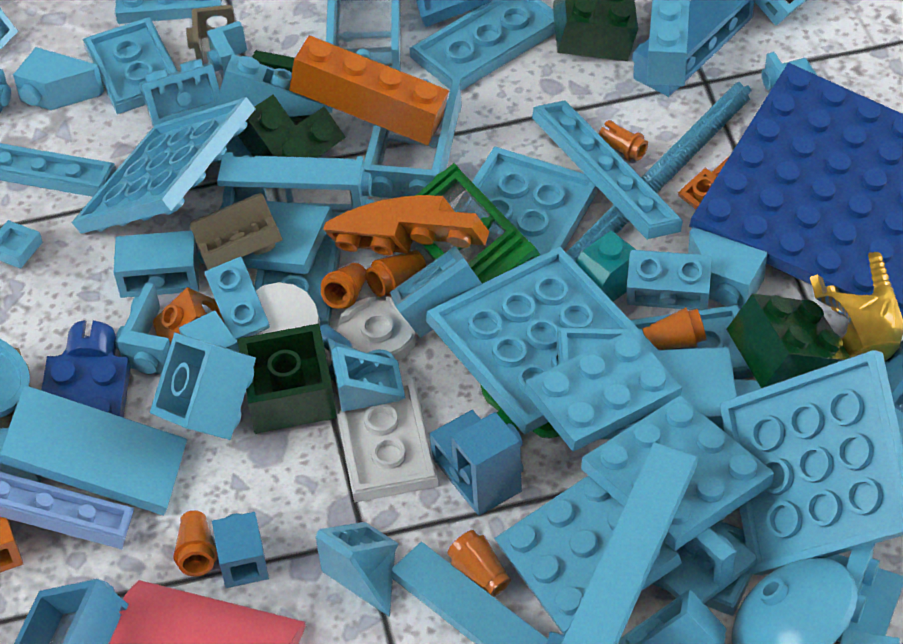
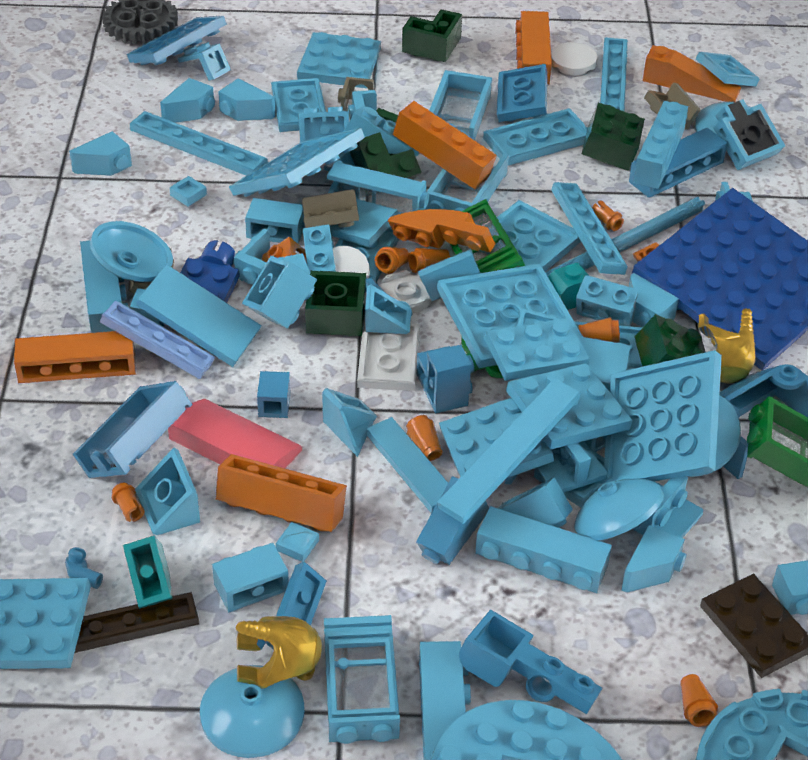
camera: 10 degrees right, 5 degrees down
orange cone [173,510,218,576] -> none

